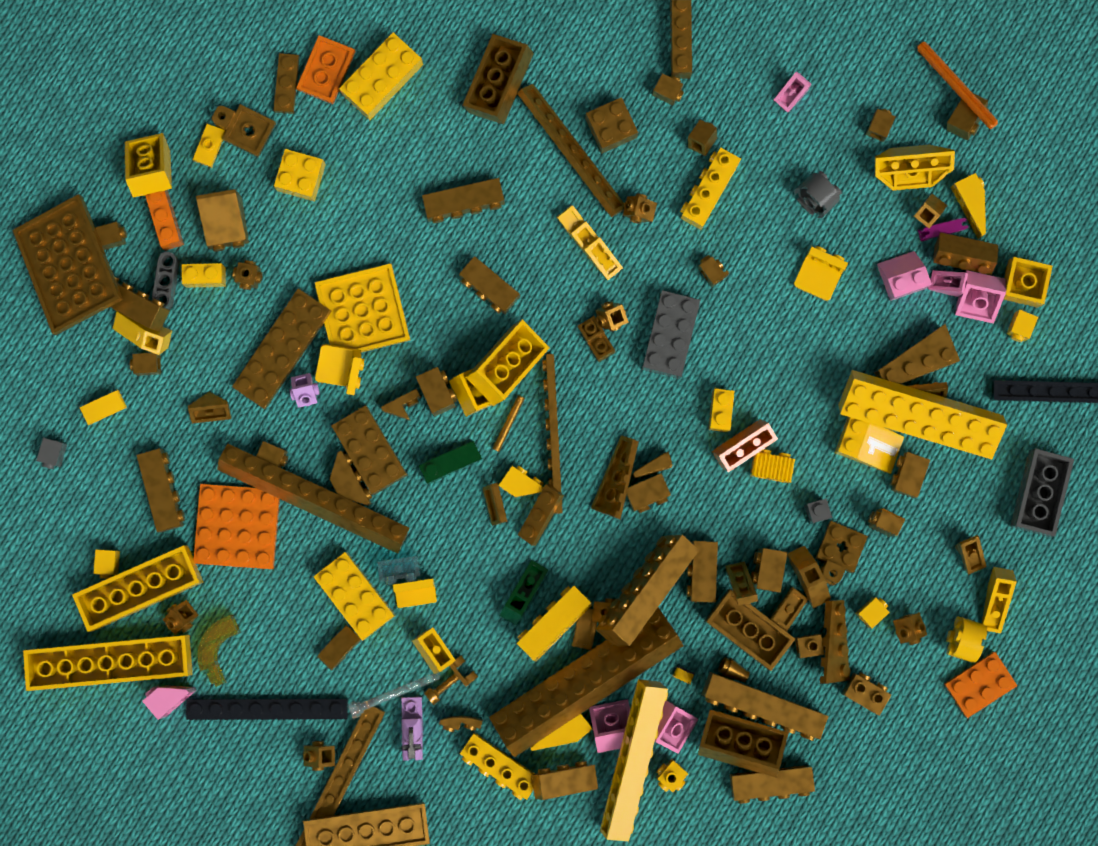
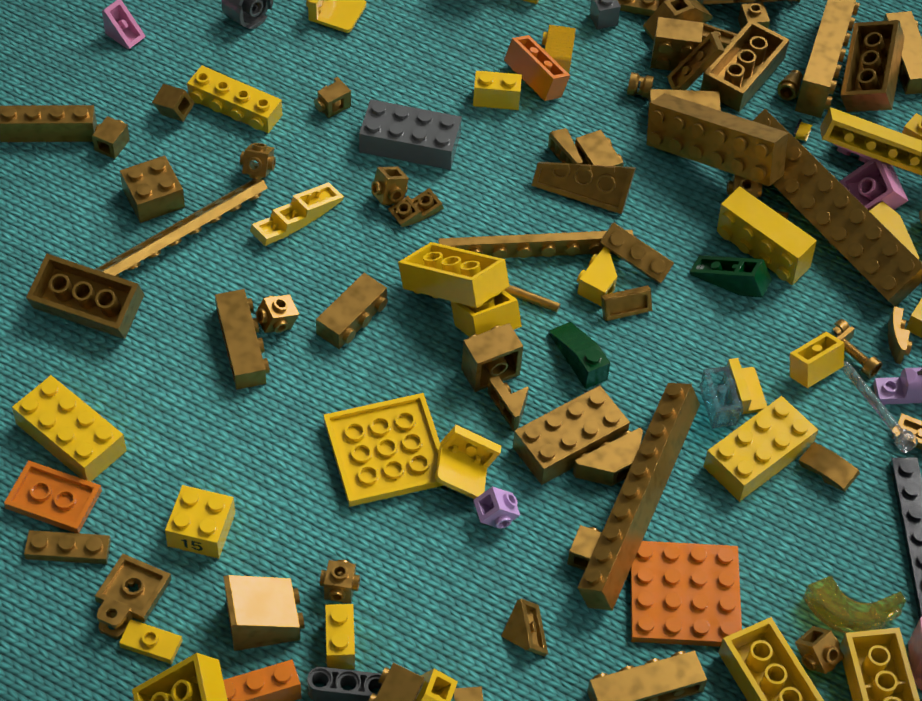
camera: 95 degrees left, 30 degrees down
pearl gold plate [232,288,332,409] -> none
none -> pearl gold brick [255,295,299,333]
none -> pearl gold wheel [627,72,654,99]

